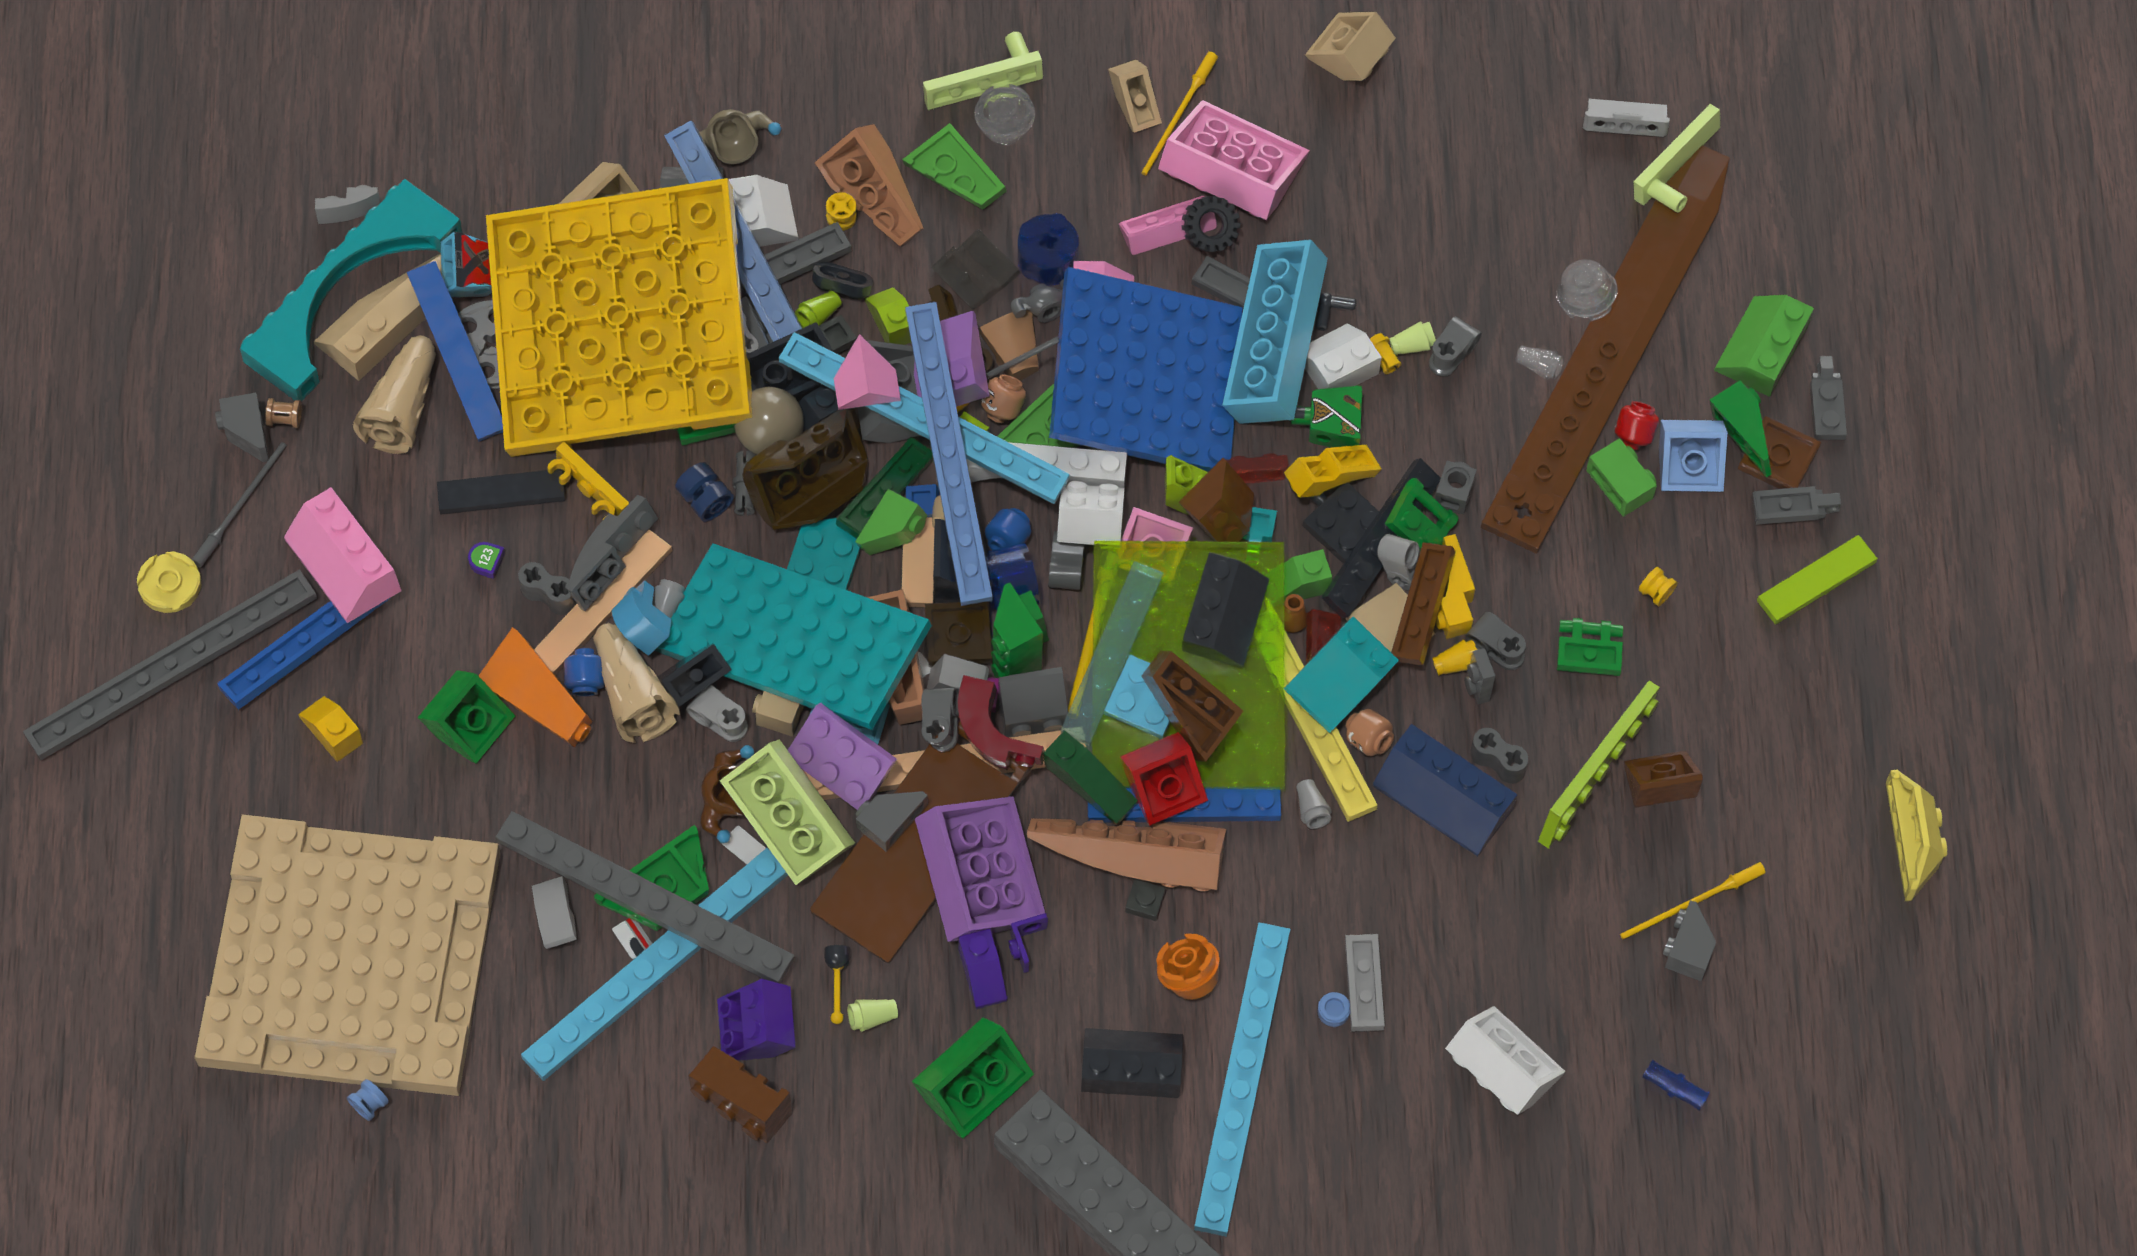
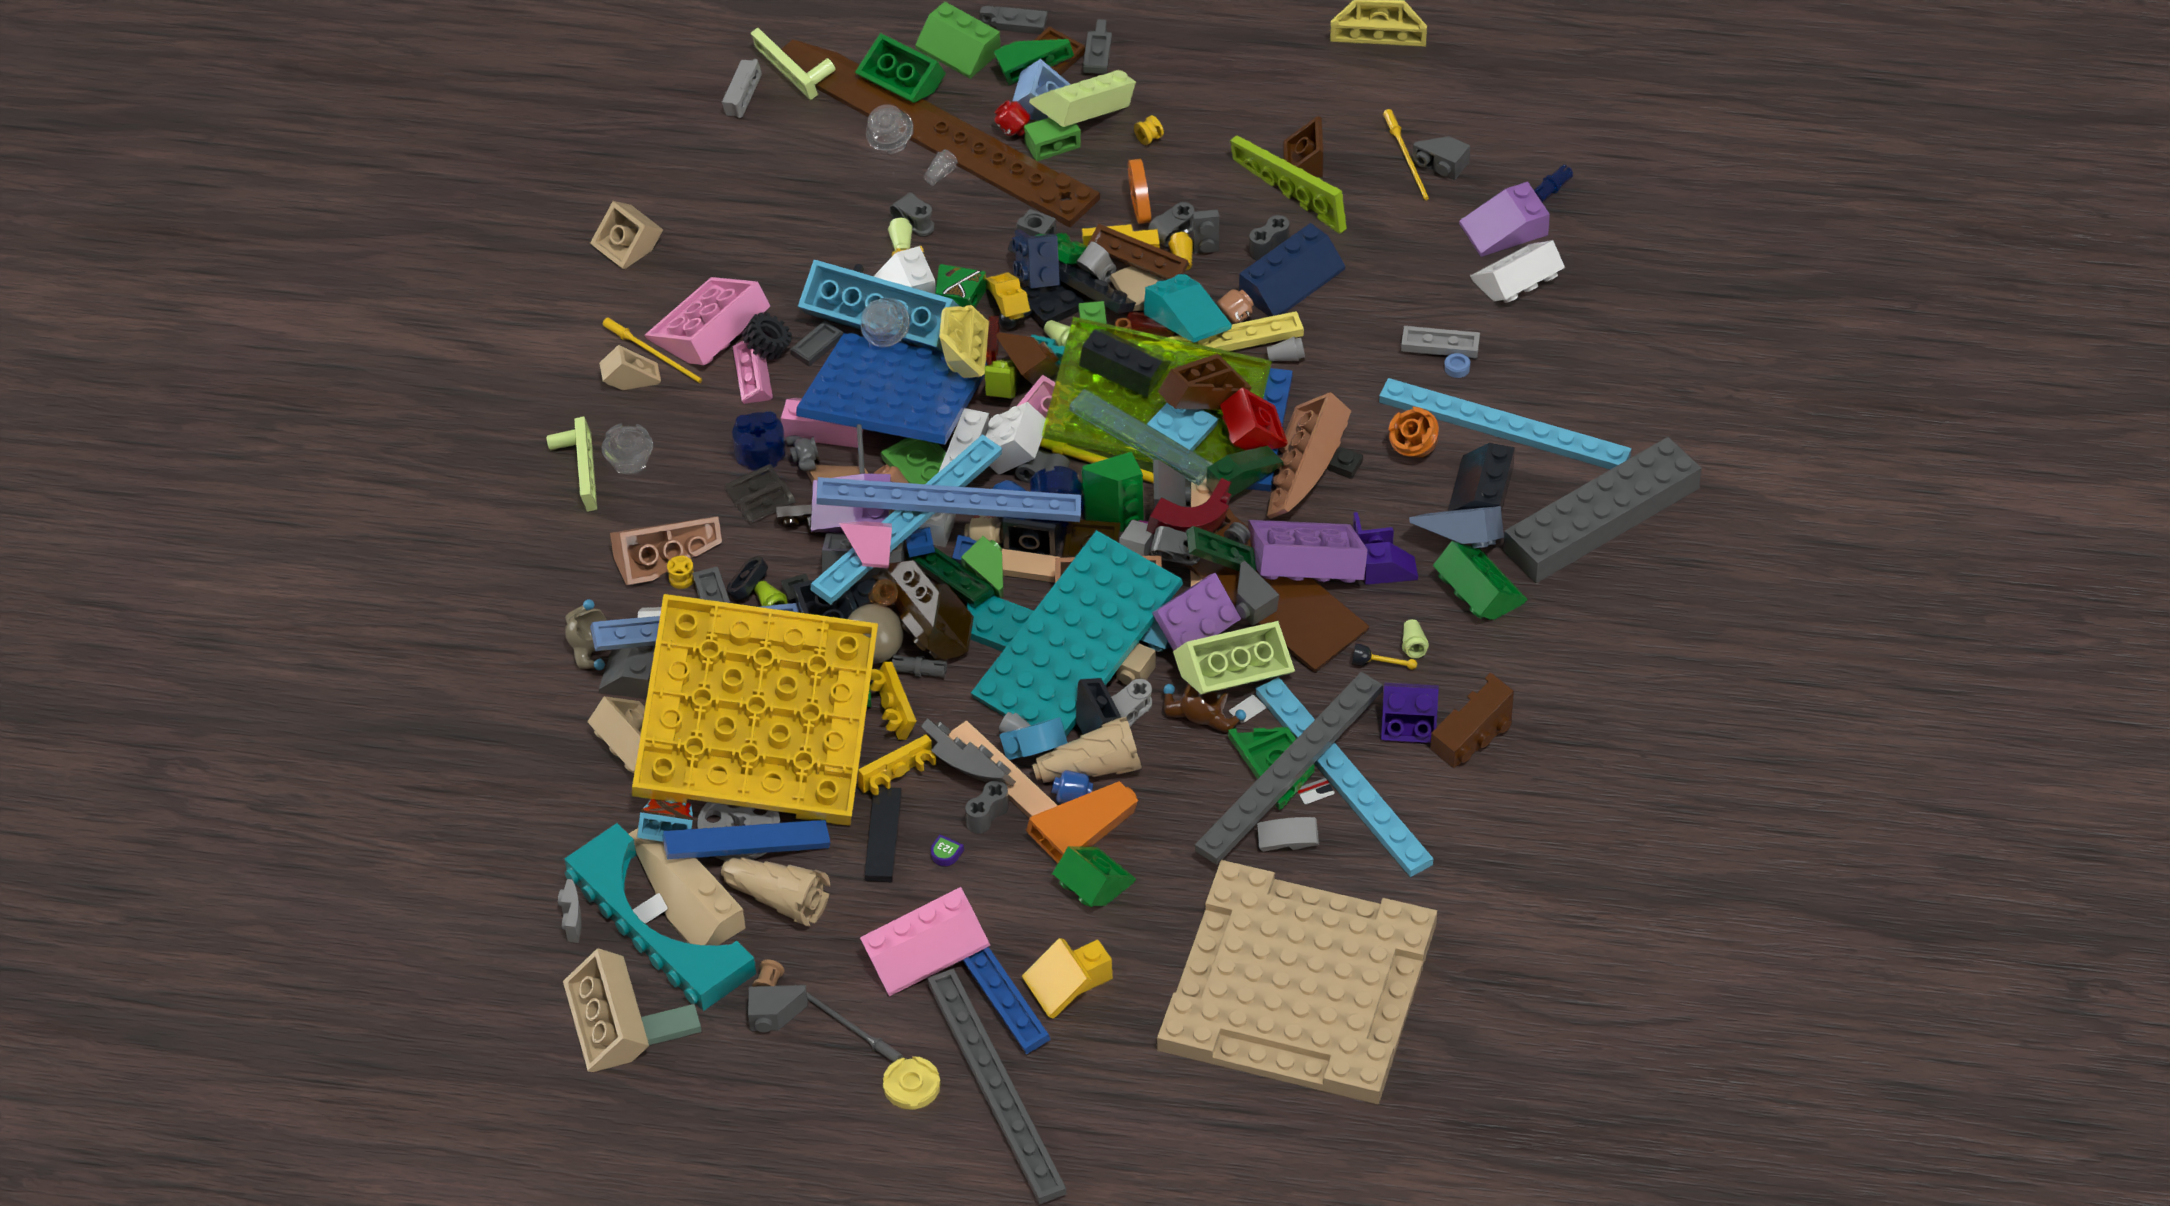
camera: 75 degrees left, 15 degrees down
medium blue wheel [347,1079,389,1121] -> none
dark blue wheel [675,462,734,522] -> none
lime slope [865,287,911,345] -> none
bright green wing [902,123,1007,210] -> none
green plate [1557,618,1623,676] -> none
lime tile [1757,535,1878,625] -> none
none -> tan slope [563,948,649,1072]
none -> white sticker [633,893,668,924]
none -> sand green tile [641,1004,702,1045]
none -> green slope [855,33,946,103]
none -> clear cone [860,298,910,347]
none -> clear orange cone [869,579,898,606]
none -> yellow plate [870,662,917,740]
none -> blue plate [906,527,935,557]
none -> light yellow wedge [939,305,989,378]
none -> dark blue bracket [1012,230,1060,288]
none -> yellow tile [1022,938,1092,1018]
none -> yellowish green slope [1029,70,1136,127]
none -> yellowish green cone [1044,320,1080,351]
none -> orange piece [1128,159,1151,224]
none -> dark green plate [1186,526,1256,572]
none -> dark grey bush [1224,522,1251,545]
none -> sand blue slope [1409,506,1504,548]
none -> medium lavender slope [1459,182,1550,257]

